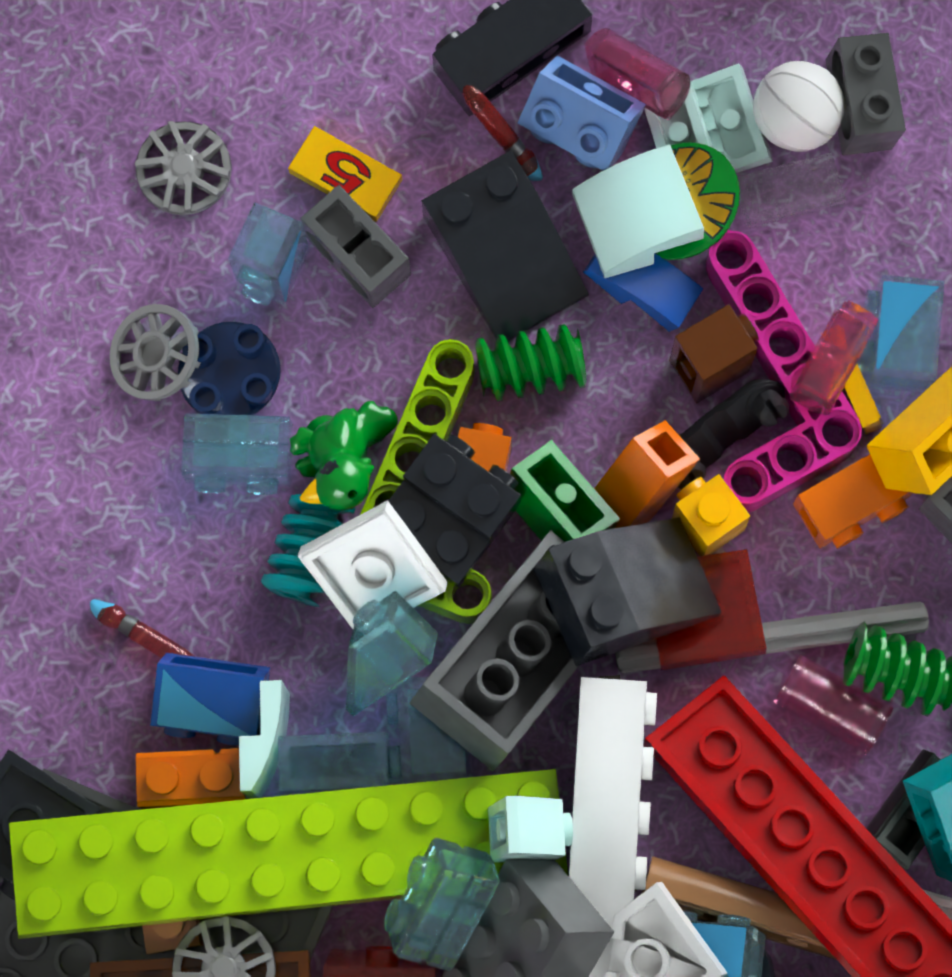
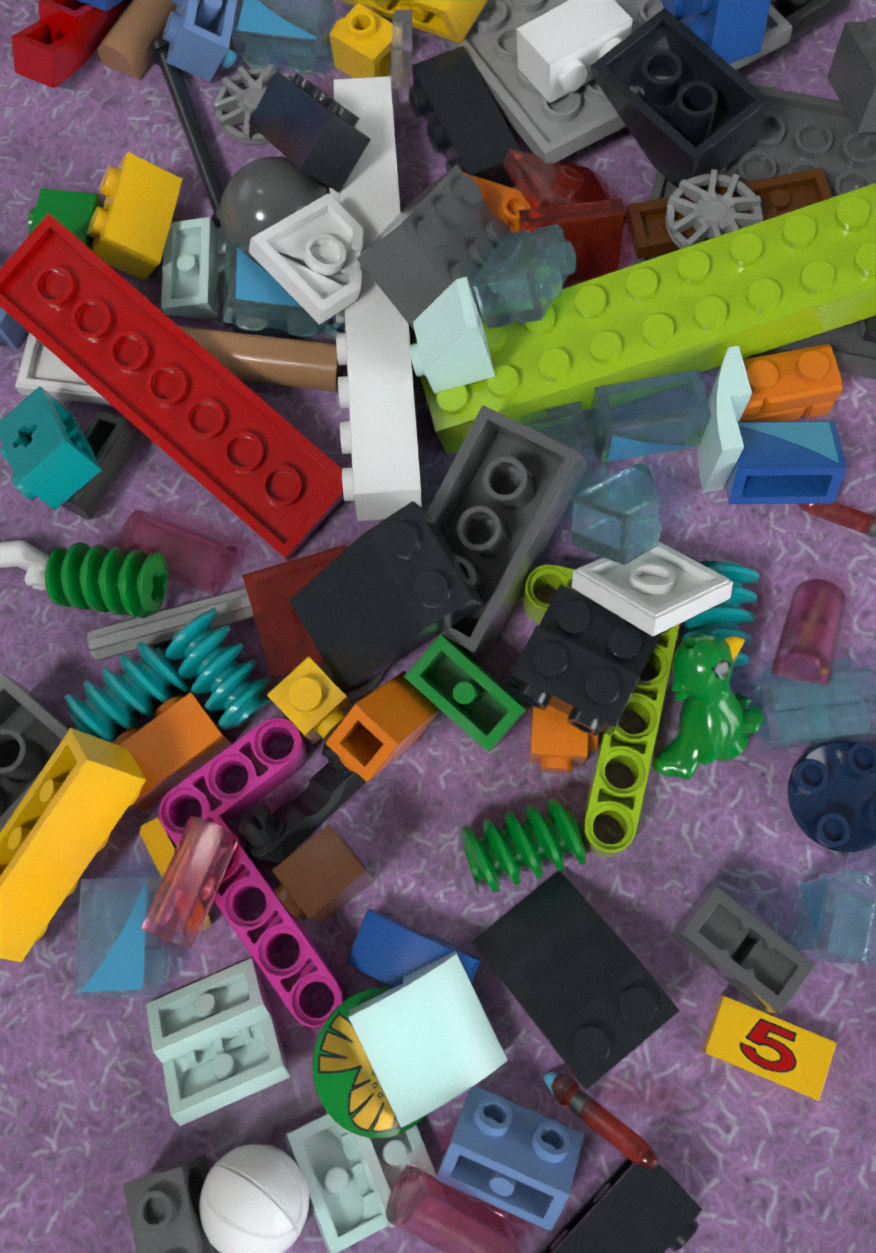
camera: 175 degrees right, 5 degrees down
none -> teal piece [64,641,191,743]
none -> light aqua slope [146,958,291,1126]
none -> teal piece [165,607,274,732]
none -> clear pink brick [771,579,847,685]

